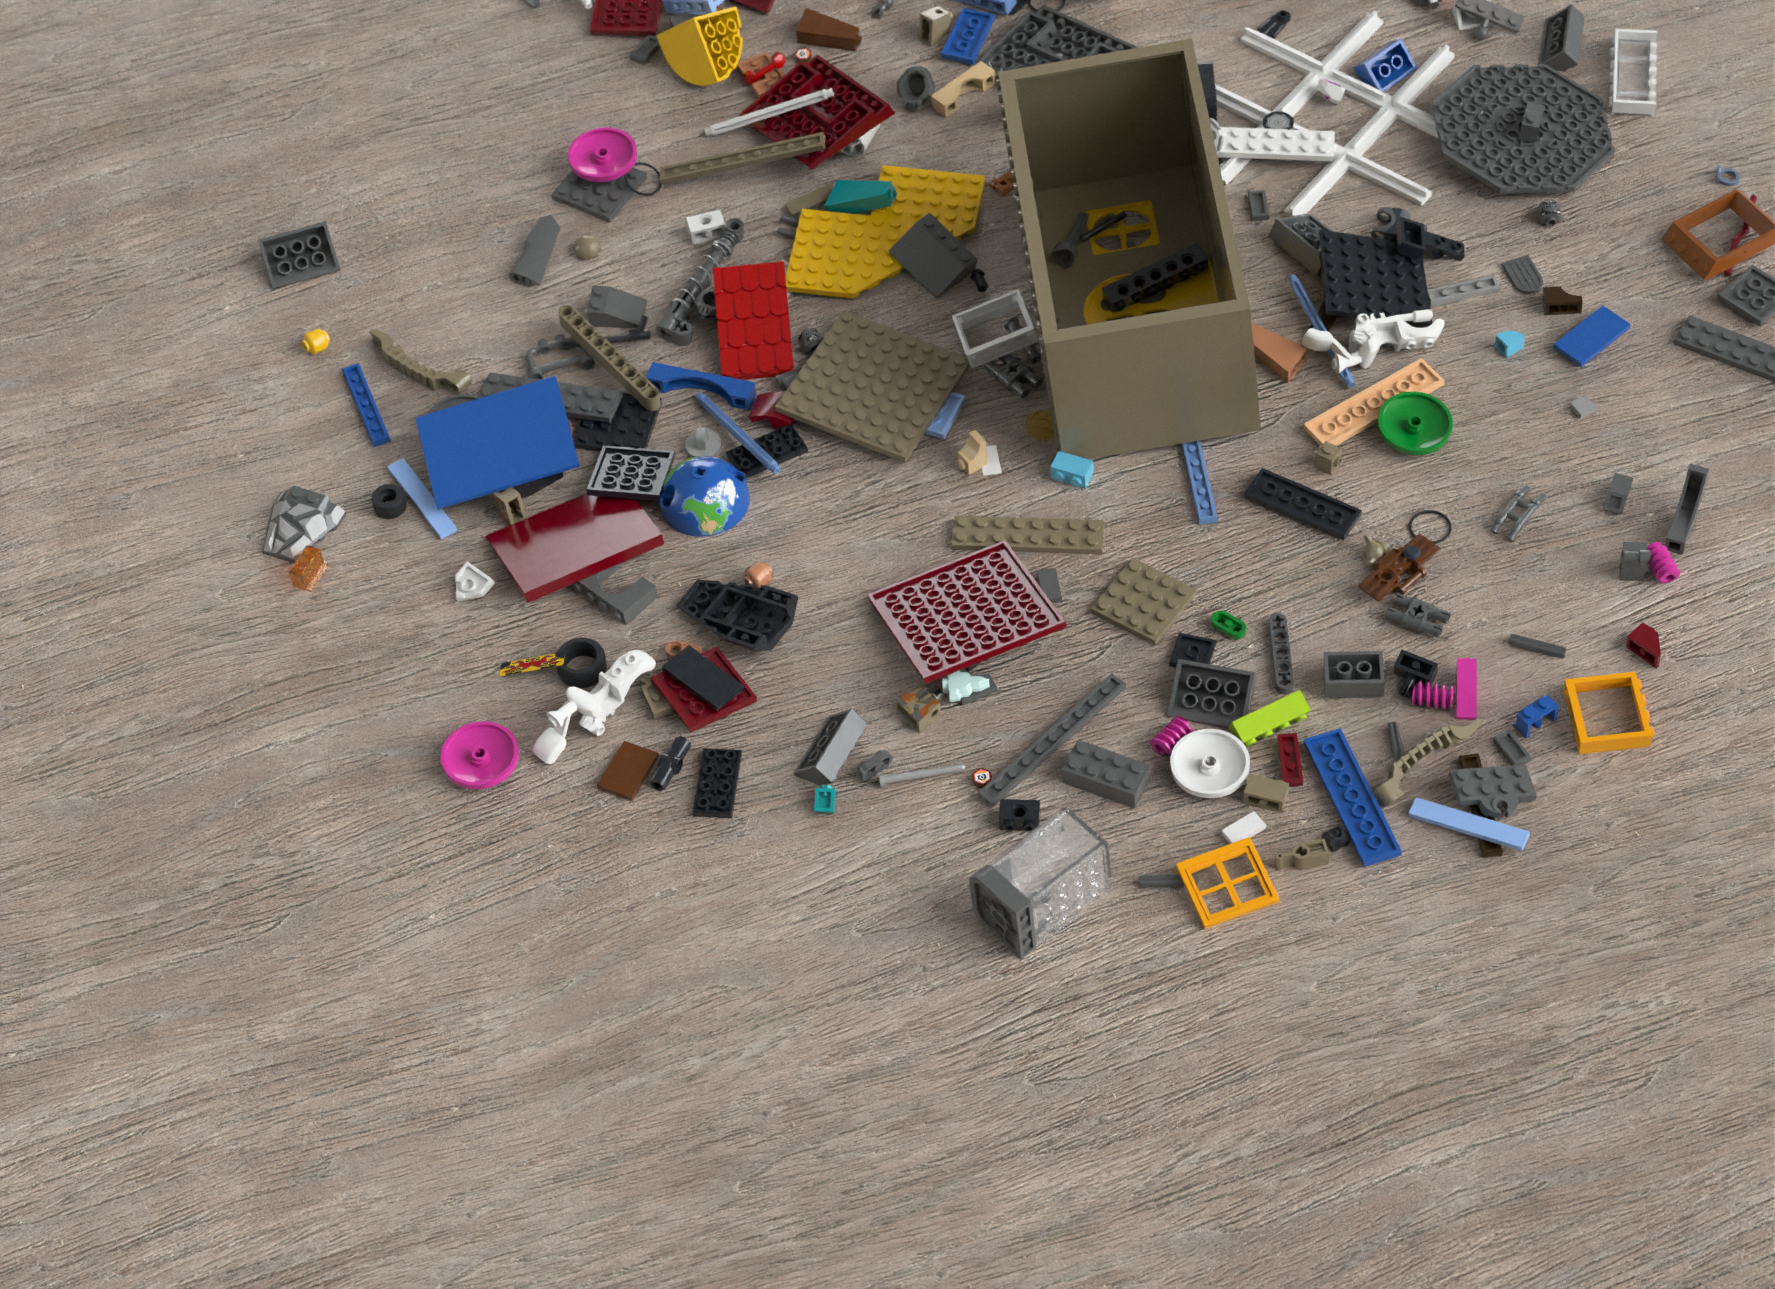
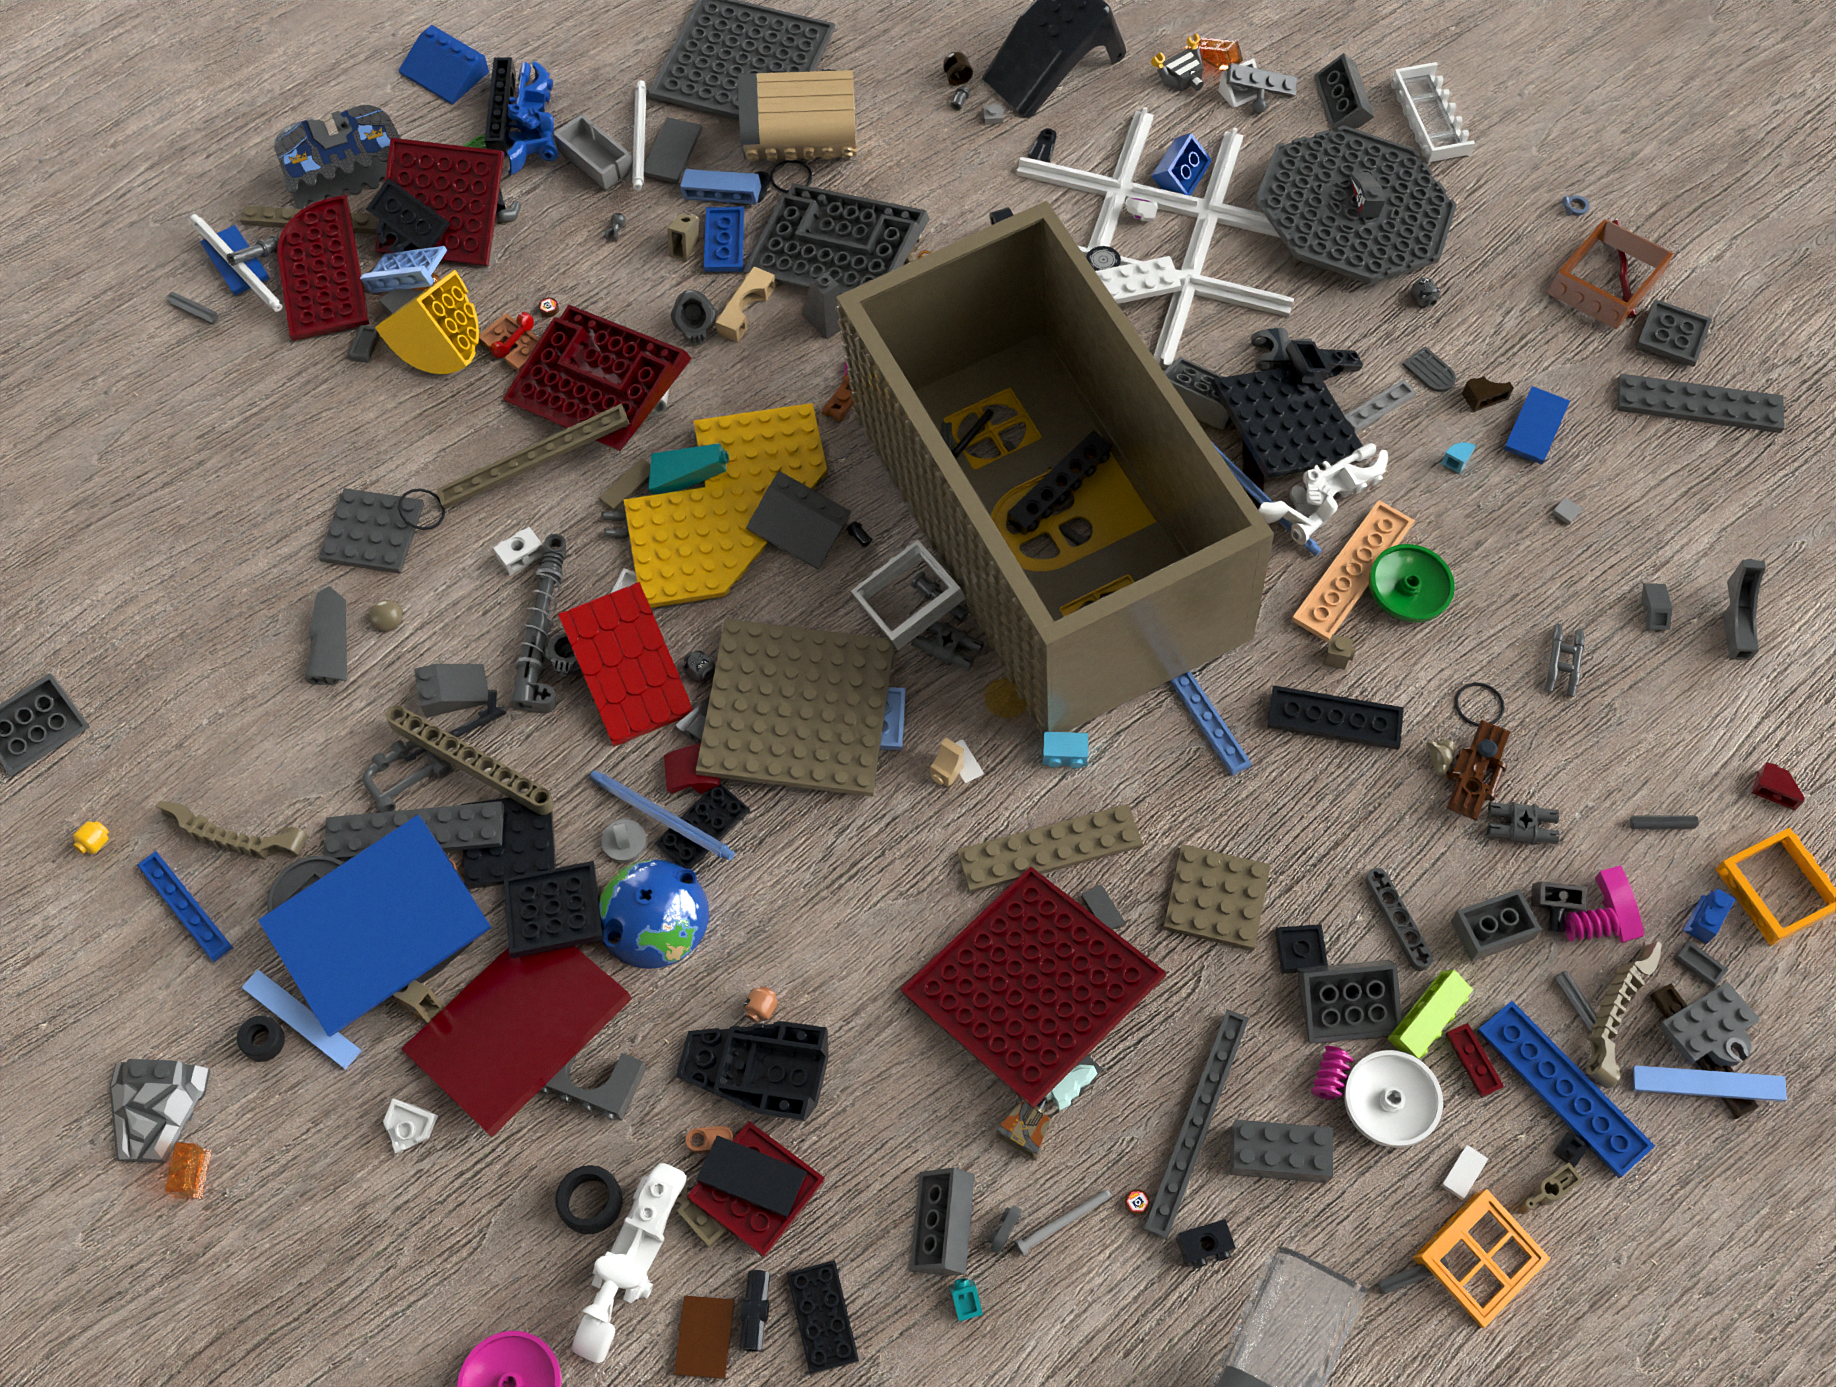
camera: 25 degrees left, 10 degrees up
sticker [499,652,565,676] -> none
dark pink dish [568,127,637,182] -> none
blue arch [646,362,756,410] -> none
white piece [705,88,834,136] -> none
reddish brown slope [796,8,862,51] -> none
green plate [1211,611,1246,640] -> none
dark tan brick [1244,774,1289,813] -> none
dark grey hinge [1620,542,1651,581] -> none
dark pink piece [1647,542,1681,583] -> none

